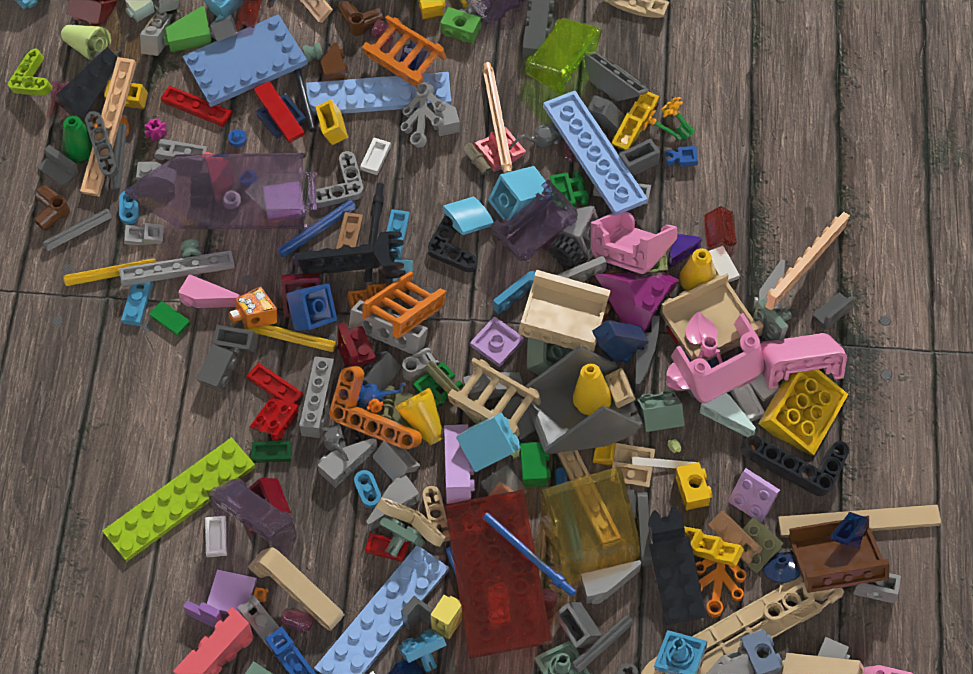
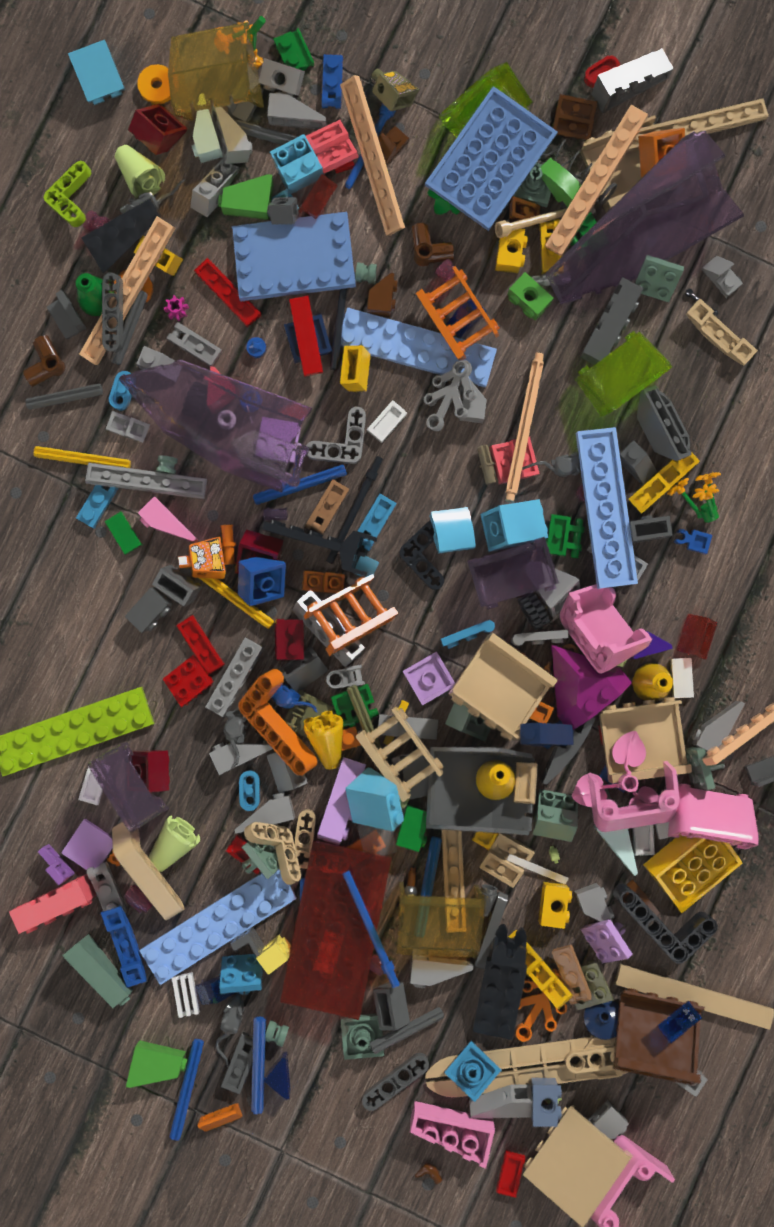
camera: 15 degrees right, 25 degrees up
dark green tile [251,441,292,463] -> none
orange piece [367,399,384,413] -> none
none -> yellowish green cone [148,816,200,872]
none -> orange pin [221,525,236,565]
none -> orange plate [342,726,361,751]
none -> light grey slope [574,883,614,925]

